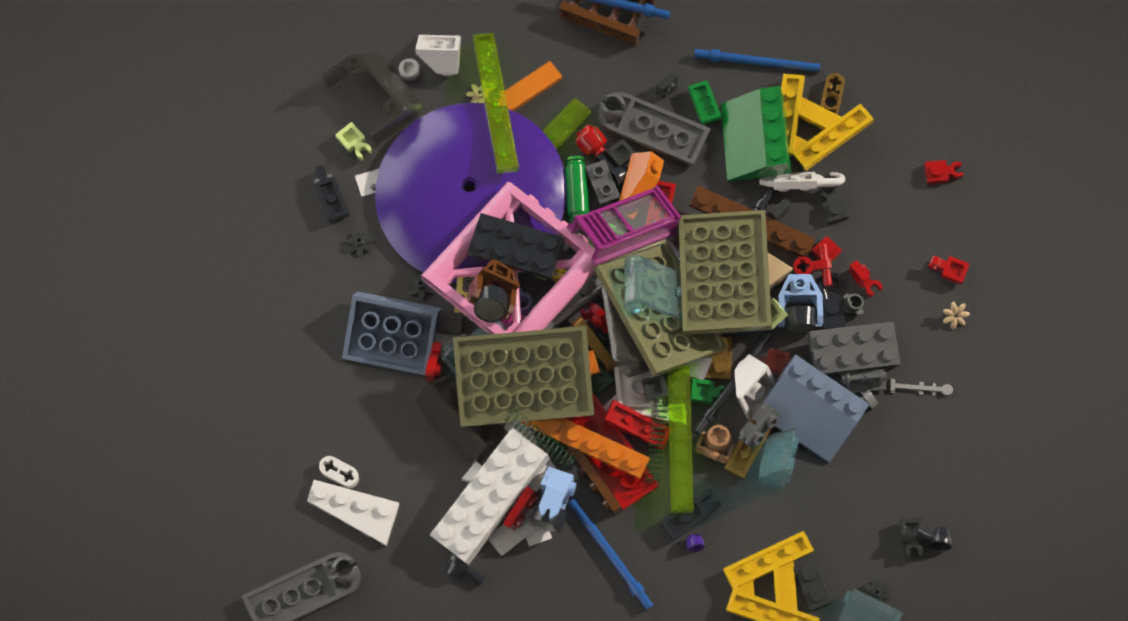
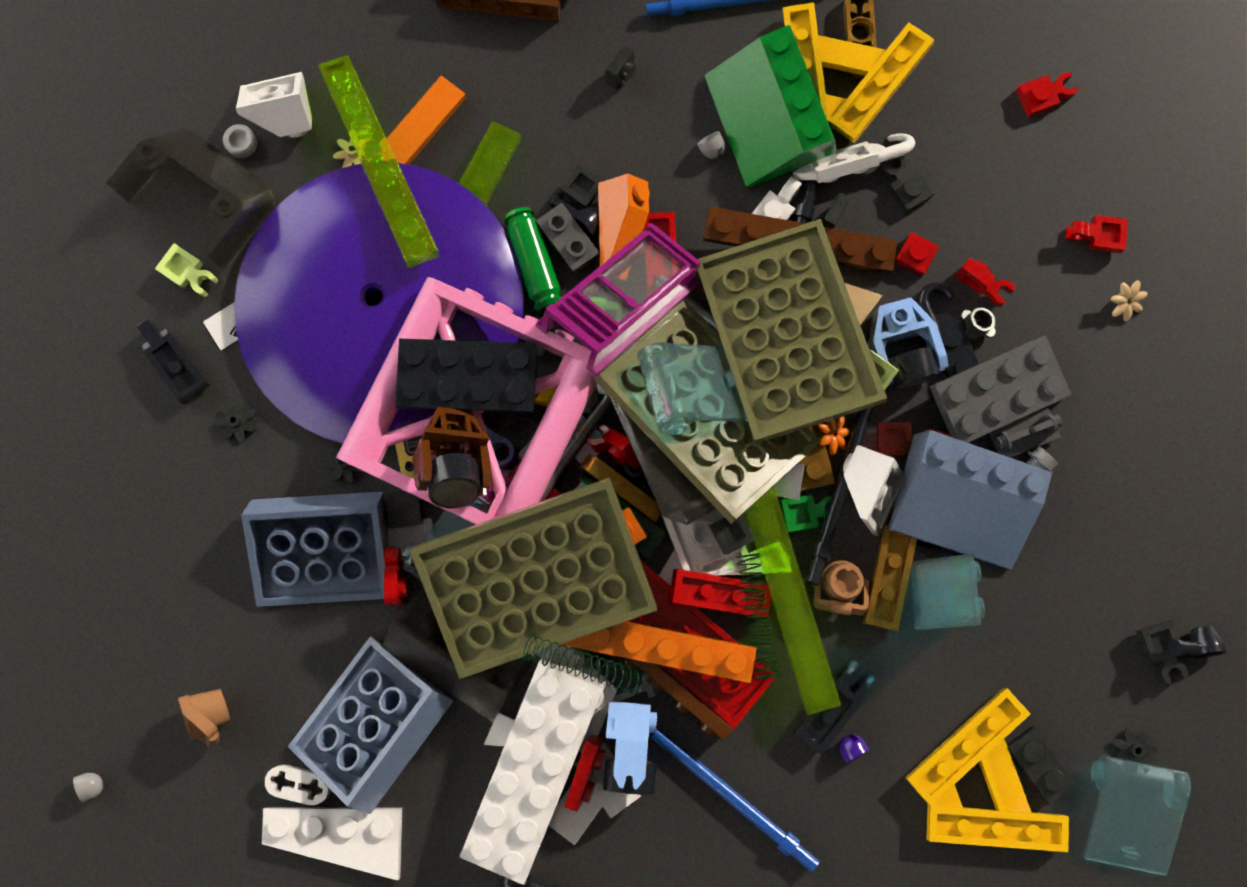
camera: 15 degrees left, 10 degrees up
red head [575,125,607,157] -> none
dark grey plate [599,92,710,167] -> none
green plate [687,80,722,125] -> none
dark grey hinge [738,403,780,449] -> none
red piece [793,243,832,287] -> none
light grey piece [890,379,953,396] -> none
none -> light grey hinge [73,772,103,803]
none -> medium nougat piece [178,689,230,748]
none -> sand blue slope [287,636,454,814]
none -> light grey hinge [697,131,725,159]
none -> white plate [752,176,802,220]
none -> orange plant [818,416,851,455]

